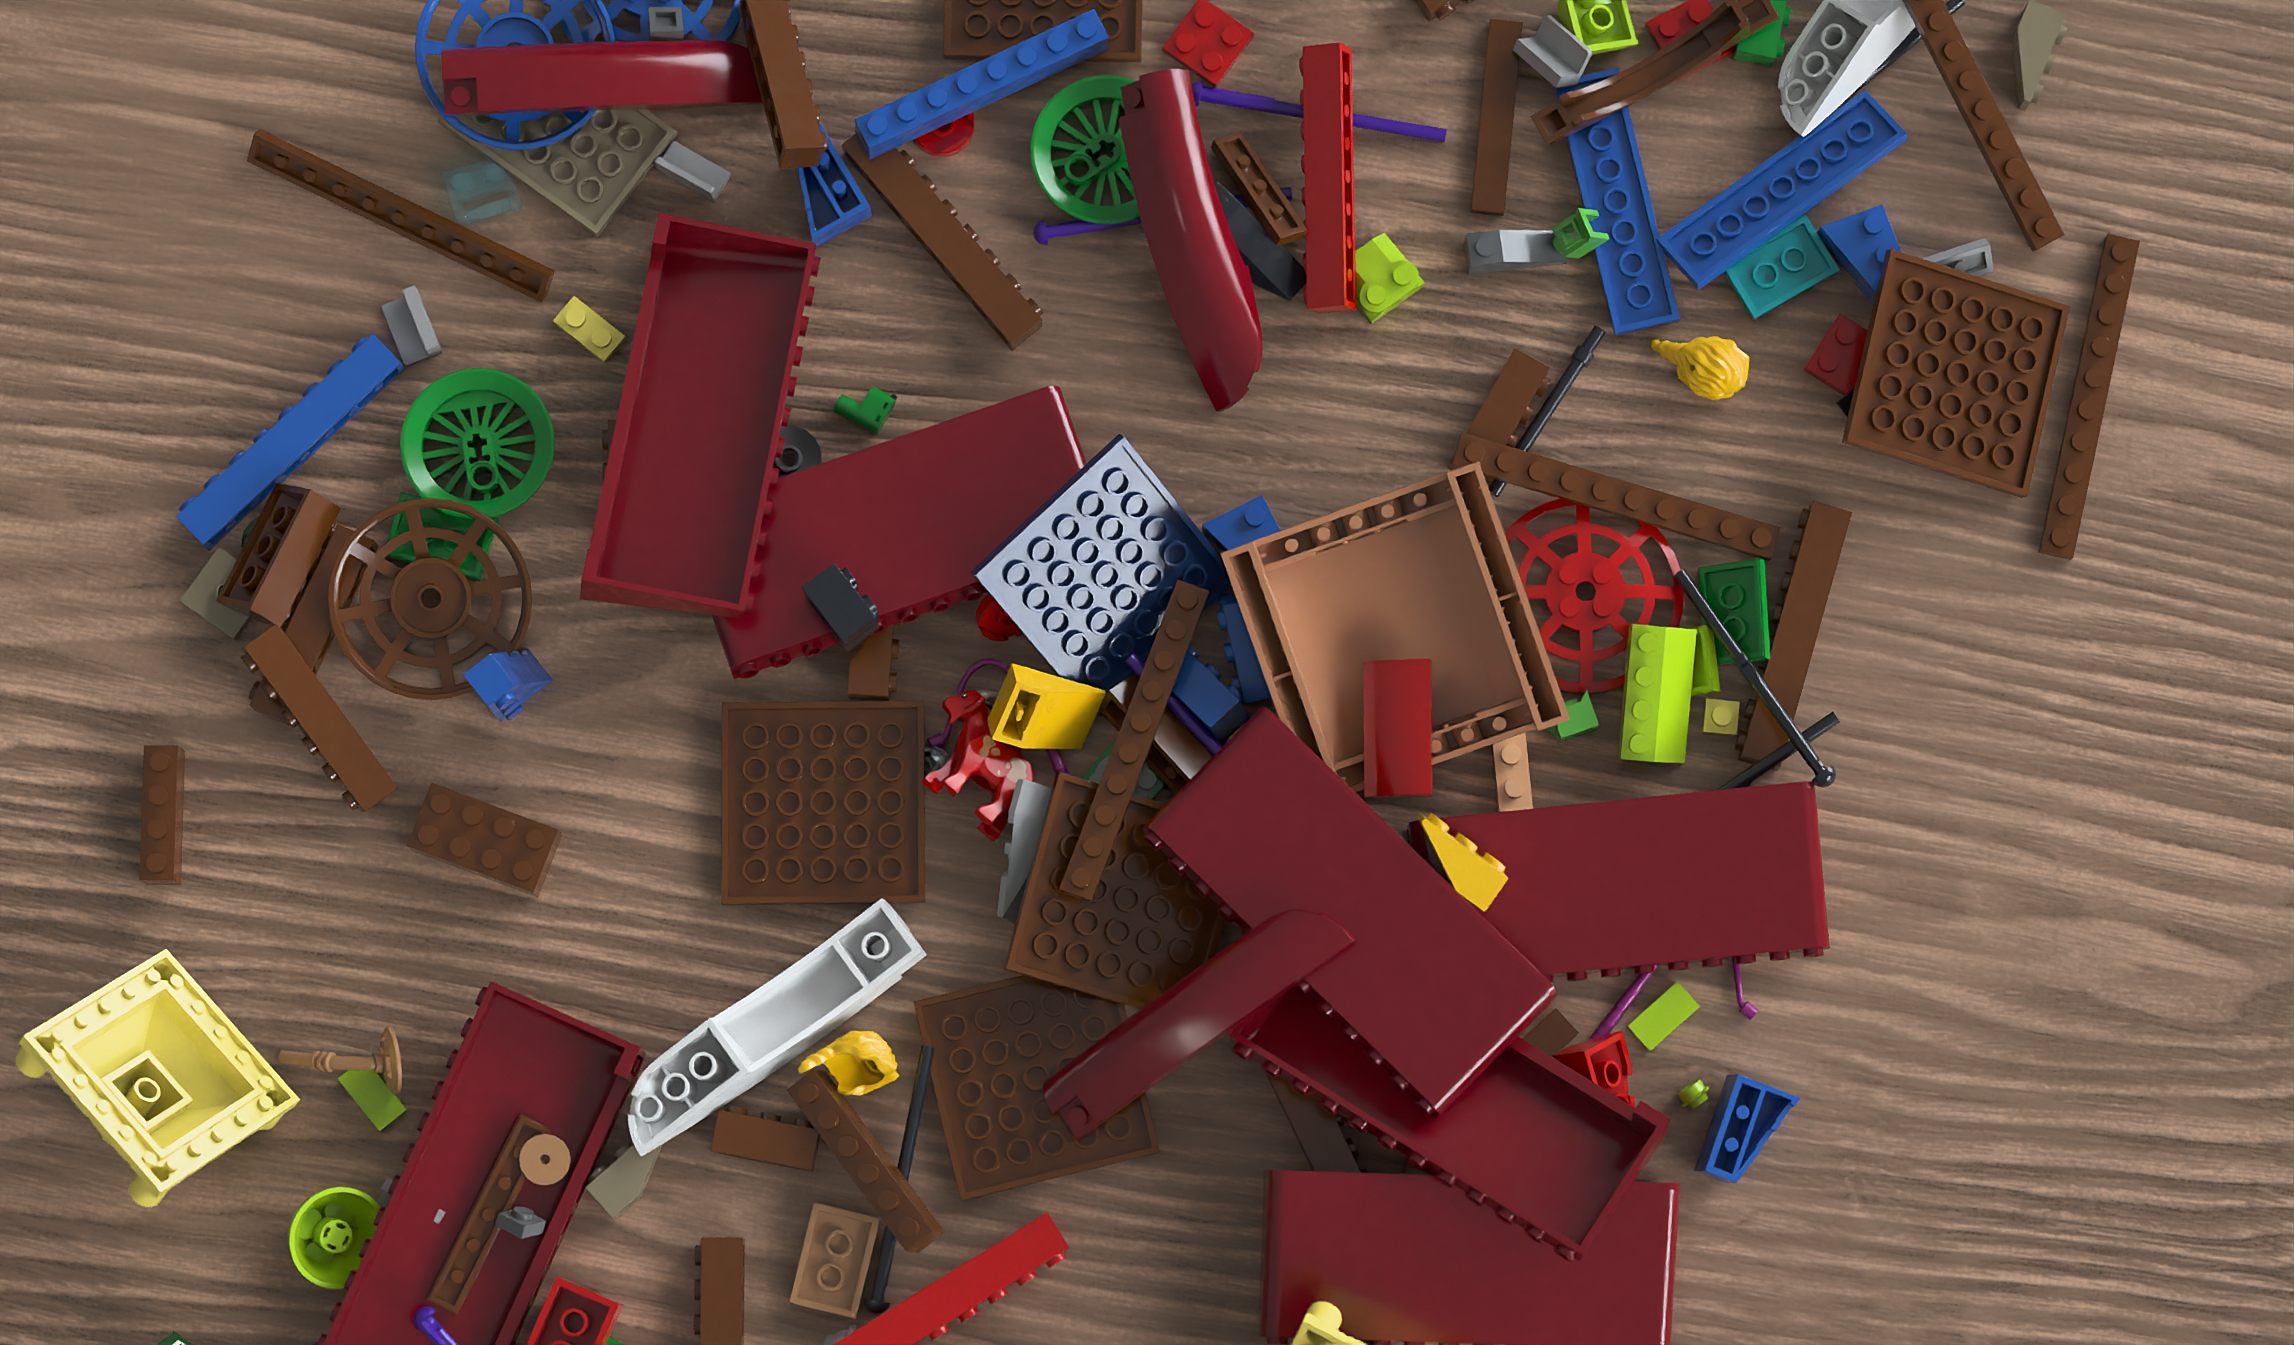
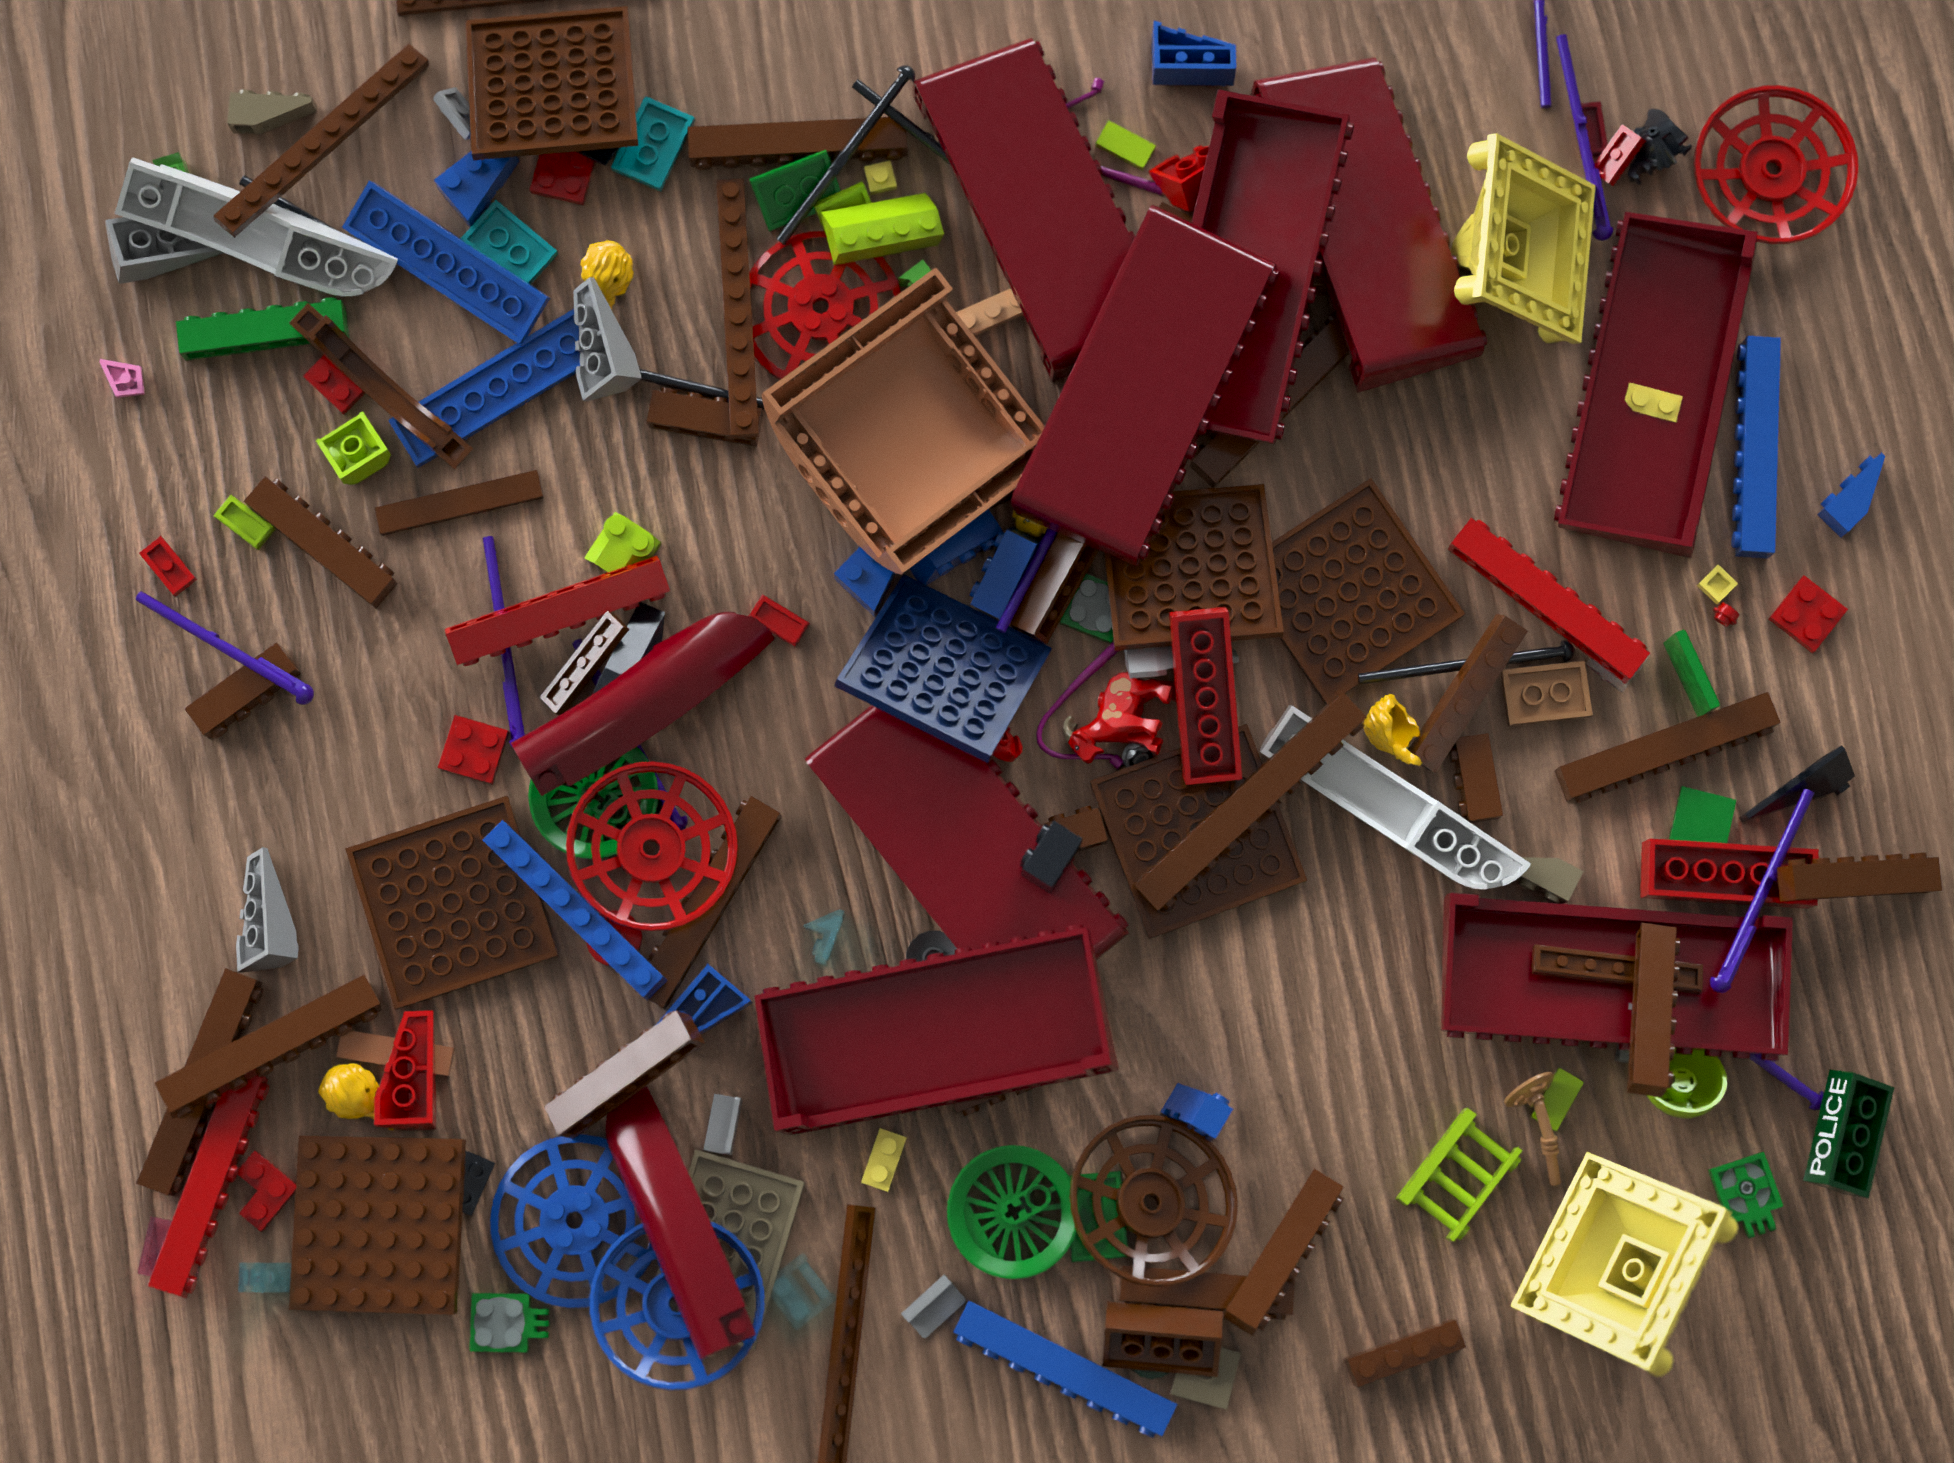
camera: 110 degrees left, 0 degrees up
reddish brown brick [407,783,562,897] -> none
dark grey plate [495,1206,546,1239] -> none
medium nougat piece [519,1134,571,1185] -> none
dark grey plate [648,7,684,41] -> none
green piece [833,386,898,435] -> none
yellow slope [987,663,1106,749] -> none
dark red slope [1043,909,1356,1139] -> none
reddish brown plate [1059,580,1209,903] -> none
red slope [1364,659,1433,797] -> none
yellow slope [1417,813,1509,912] -> none
dark grey slope [1464,230,1567,275] -> none
light grey panel [1513,15,1592,88] -> none
bright green window [1552,208,1609,259] -> none
lime plate [1677,1079,1709,1109] -> none
none -> red dish [566,761,738,931]
none -> light grey wedge [573,277,642,401]
none -> teal plate [611,96,695,192]
none -> red tile [749,594,810,647]
none -> clear light blue slope [803,909,846,967]
none -> reddish brown brick [1133,692,1367,910]
none -> red brick [1169,607,1242,785]
none -> lime fence [1395,1108,1523,1242]
none -> reddish brown brick [1627,923,1680,1098]
none -> green piece [1708,1151,1784,1239]

